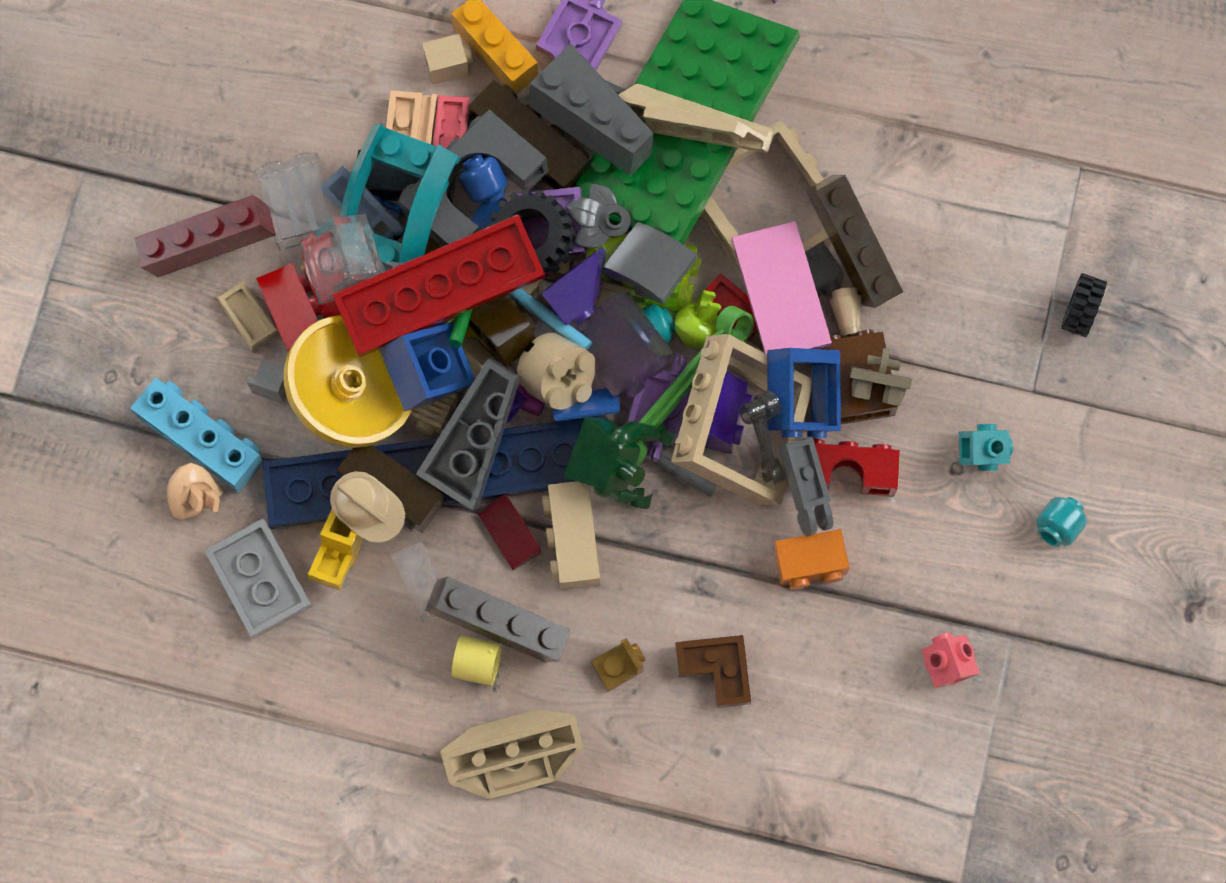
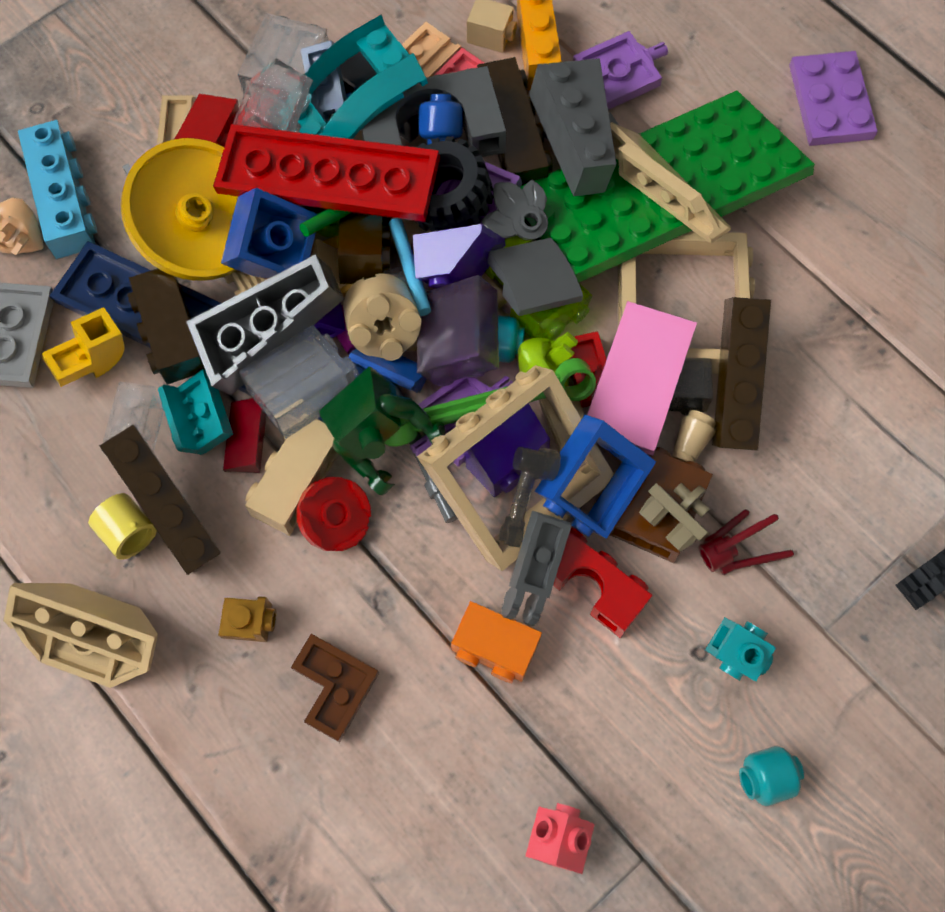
camera: 35 degrees right, 5 degrees down
dark red brick [135,195,276,277] -> none
tan piece [330,471,405,543] -> none
none -> teal bracket [158,369,233,455]
none -> clear brick [238,325,358,439]
none -> red tile [297,477,371,551]
none -> dark red plant [698,509,794,575]

